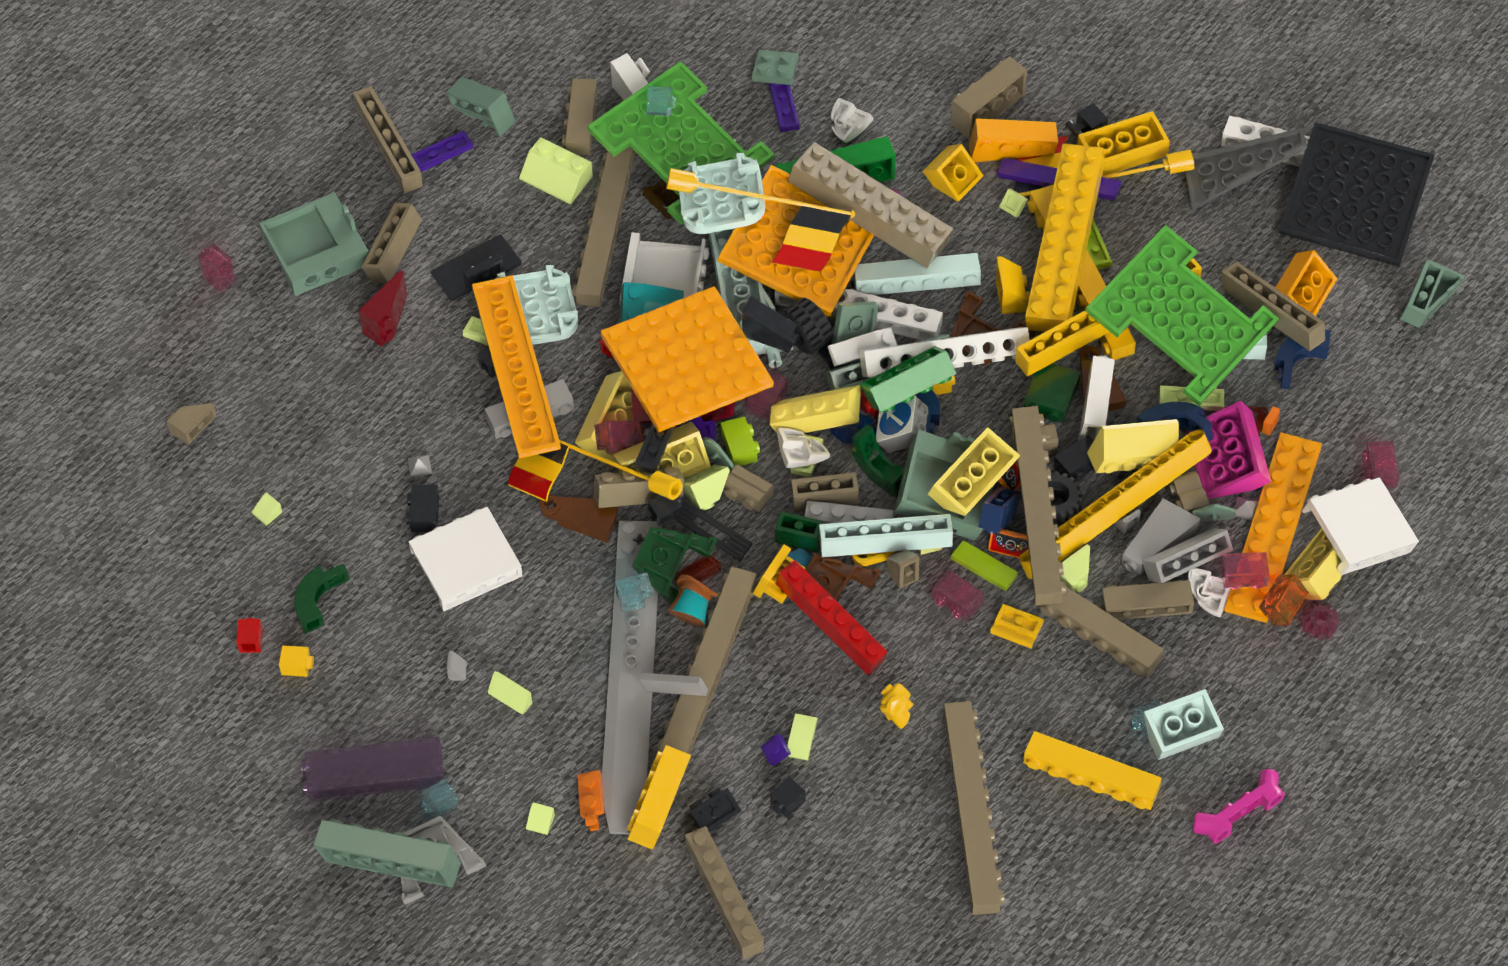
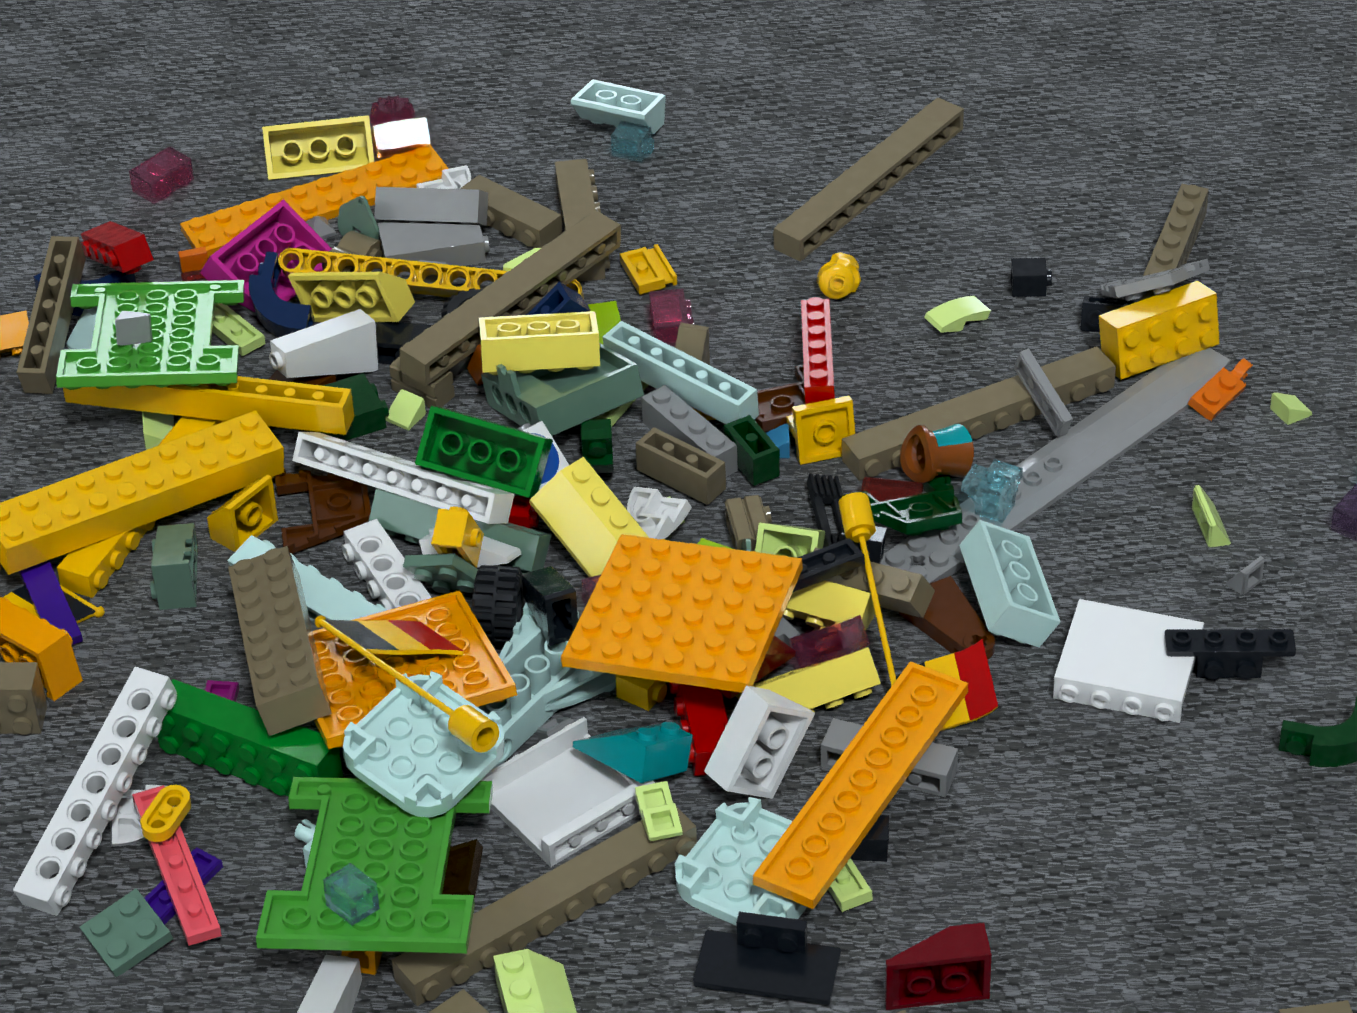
camera: 135 degrees left, 15 degrees down
yellowish green slope [252,493,282,526] -> none
black brick [406,485,439,532] -> none
light grey slope [408,455,432,477] -> none
dark purple plate [760,734,791,766] -> none
yellow slope [923,144,984,202] -> none
yellowish green plate [999,189,1028,217] -> none
yellow brick [1023,731,1162,810] -> none
dark pink plate [1193,769,1285,844] -> none
clear pink brick [1221,552,1270,589] -> none
white panel [1302,477,1419,575] -> none
none -> white brick [13,667,177,916]
none -> red brick [81,221,154,274]
none -> light grey slope [115,311,152,345]
none -> coral plate [132,785,222,946]
none -> yellow plate [140,785,191,842]
none -> sand green wedge [150,523,198,610]
none -> yellow brick [431,506,484,568]
none -> yellowish green slope [635,781,683,841]
none -> white slope [704,685,815,799]
none -> light aqua brick [959,520,1060,647]
none -> light grey wing [1100,259,1210,301]
none -> black bracket [1164,629,1296,679]

